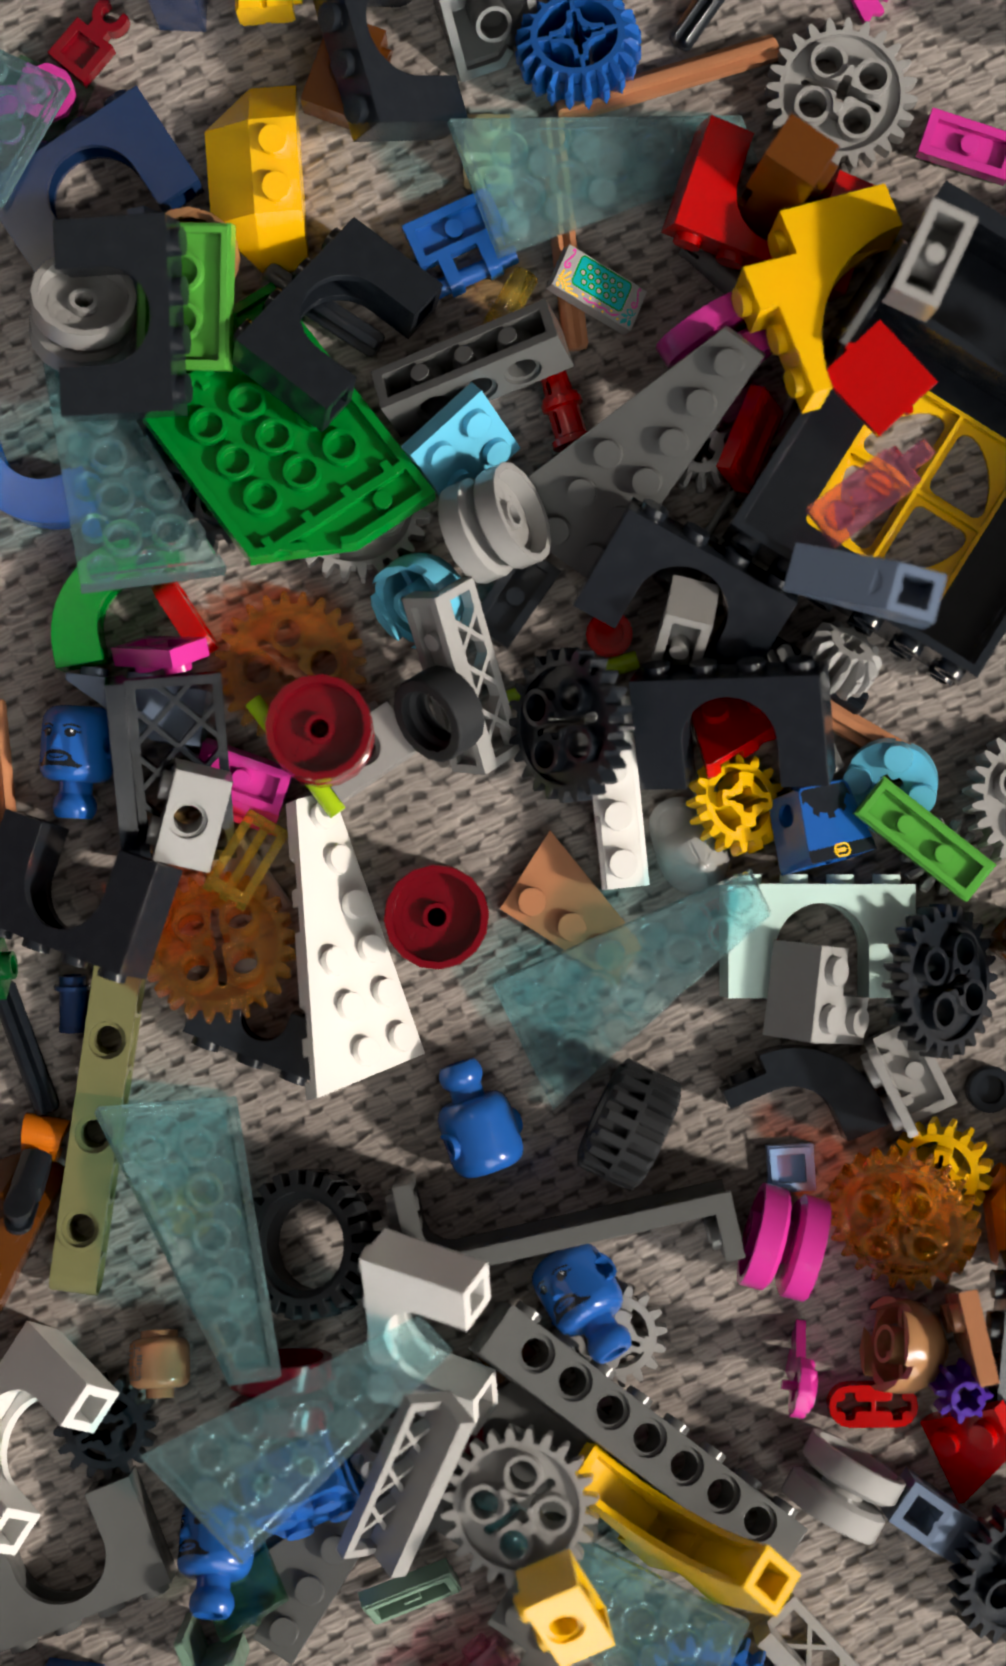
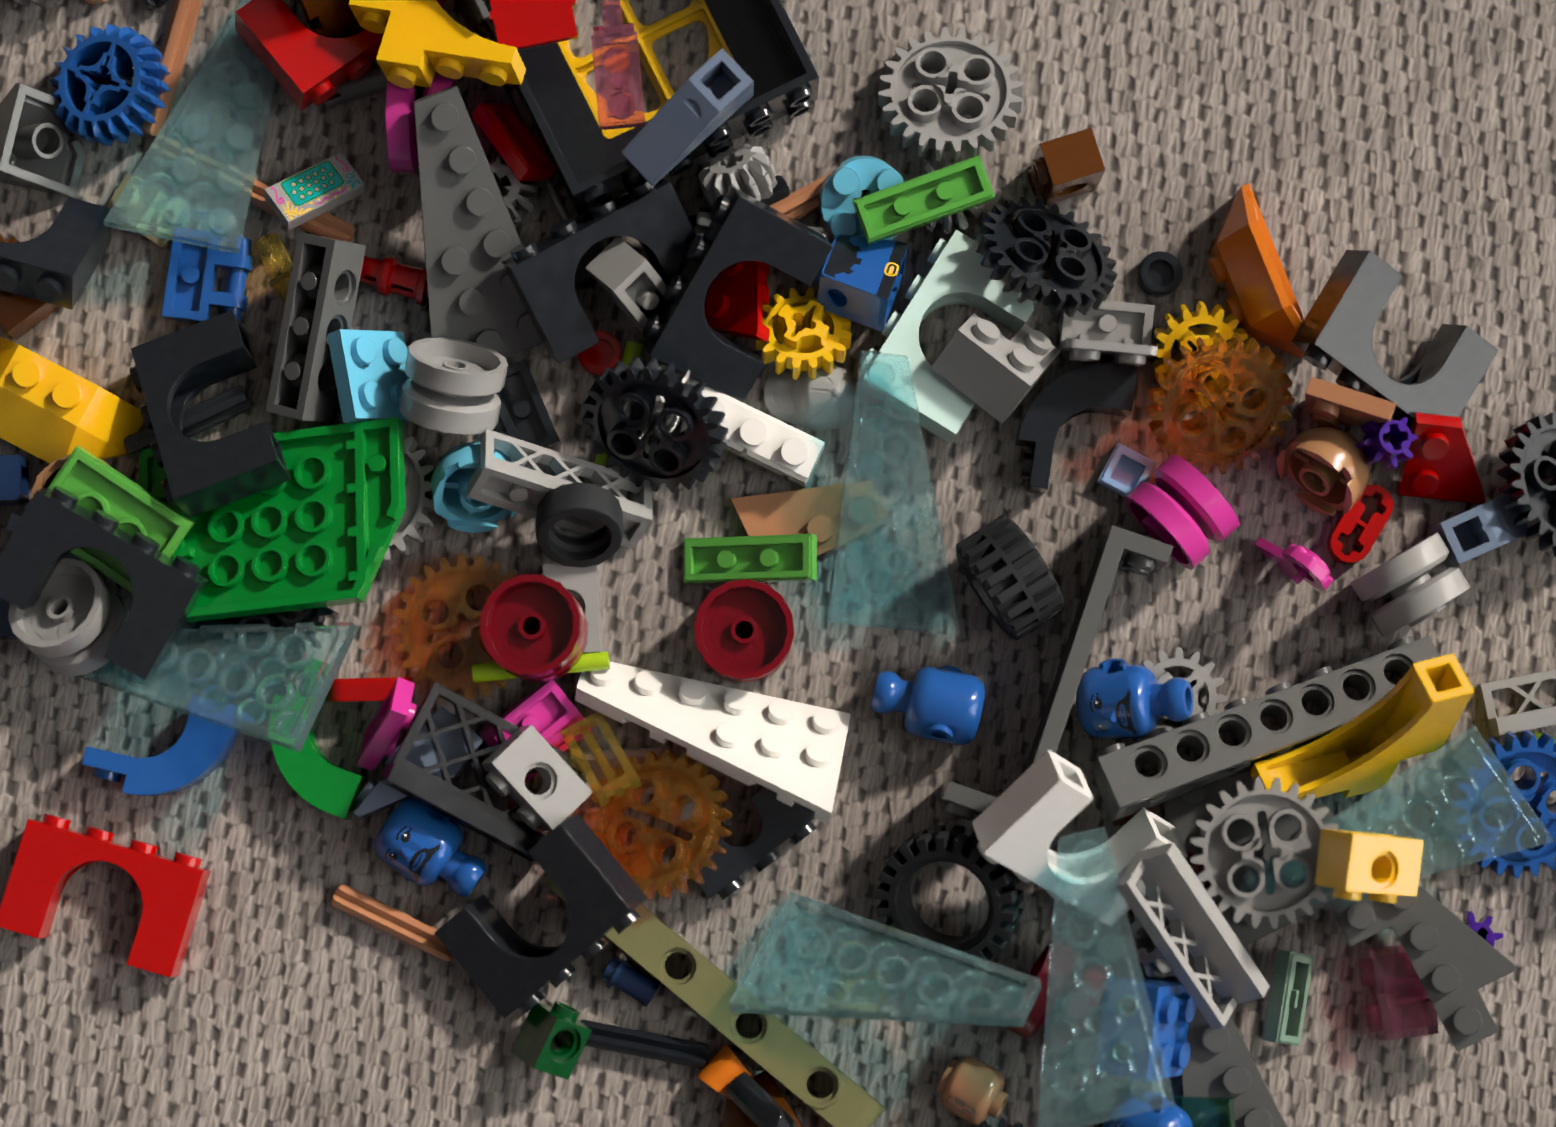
camera: 65 degrees left, 5 degrees down
none -> bright green tile [683,534,817,584]

